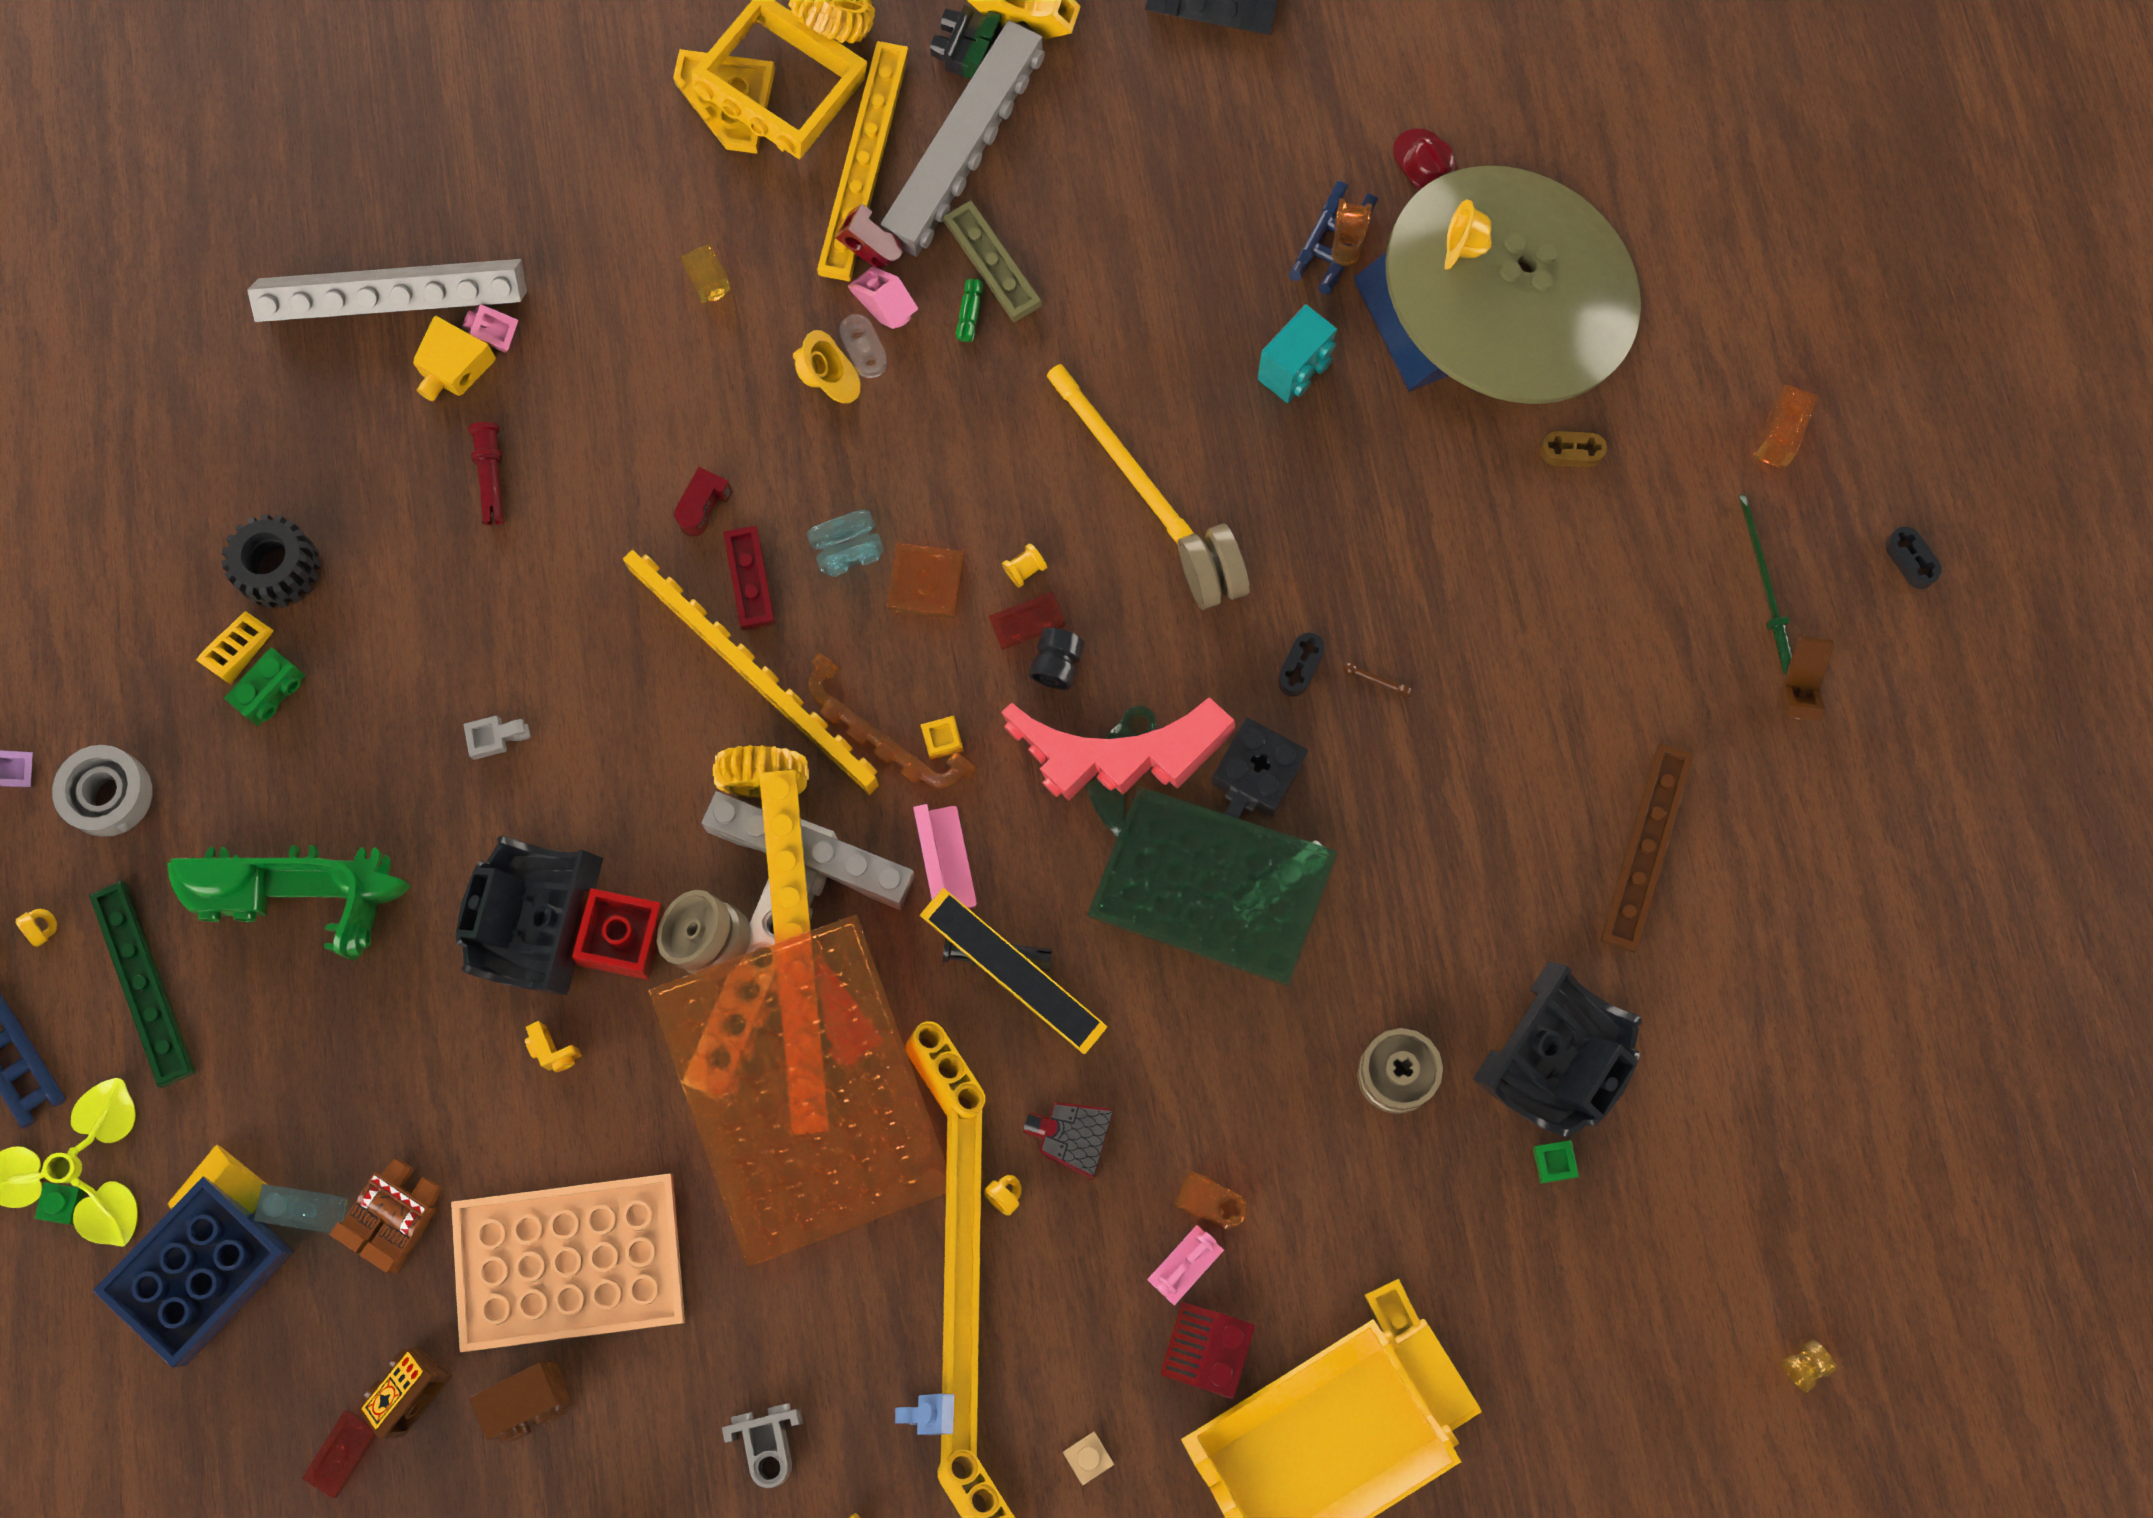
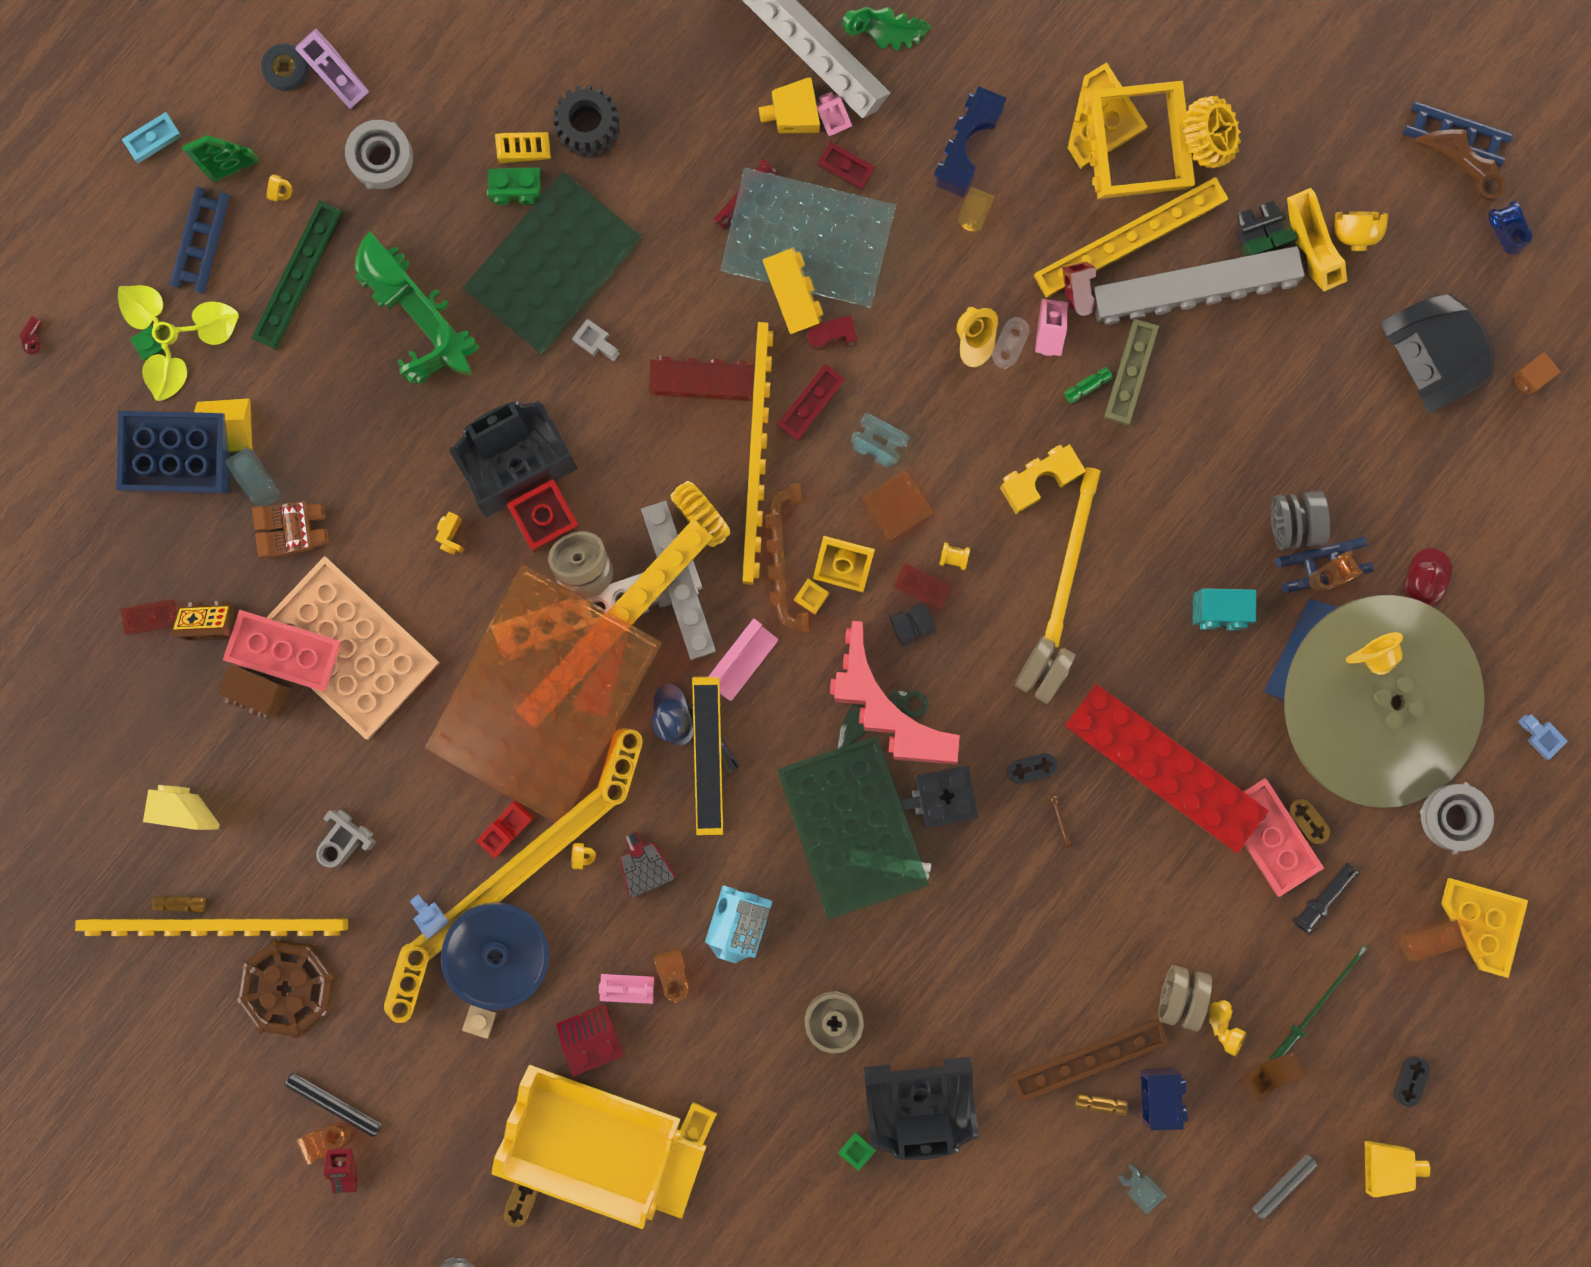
camera: 50 degrees right, 10 degrees up
none -> coral plate [223,610,342,692]
none -> dark blue dish [441,902,549,1010]
none -> clear green plate [462,171,642,355]
none -> red slope [476,800,534,859]
none -> clear red brick [649,356,755,401]
none -> dark blue piece [651,684,694,746]
none -> medium azure cylinder [705,885,773,963]
none -> clear light blue plate [720,168,896,307]
none -> yellow brick [762,247,824,334]
none -> yellow slope [813,536,875,592]
none -> dark red plate [817,141,875,191]
none -> green plant [842,7,931,51]
none -> clear blue arch [934,86,1007,198]
none -> yellow arch [1000,444,1086,514]
none -> red plate [1064,684,1269,854]
none -> pearl gold axle [1075,1093,1128,1116]
none -> clear light blue plate [1118,1164,1166,1214]
none -> clear blue brick [1140,1068,1188,1131]
none -> dark tan wheel [1158,965,1212,1032]
none -> yellow arm [1209,1000,1246,1056]
none -> coral plate [1243,778,1324,897]
none -> dark grey axle [1253,1155,1317,1219]
none -> dark grey wheel [1271,490,1330,550]
none -> black pin [1292,863,1360,935]
none -> yellow torso [1365,1141,1430,1197]
none -> light grey piece [1420,782,1494,855]
none -> yellow plate [1441,878,1528,978]
none -> medium blue plate [1518,714,1568,760]

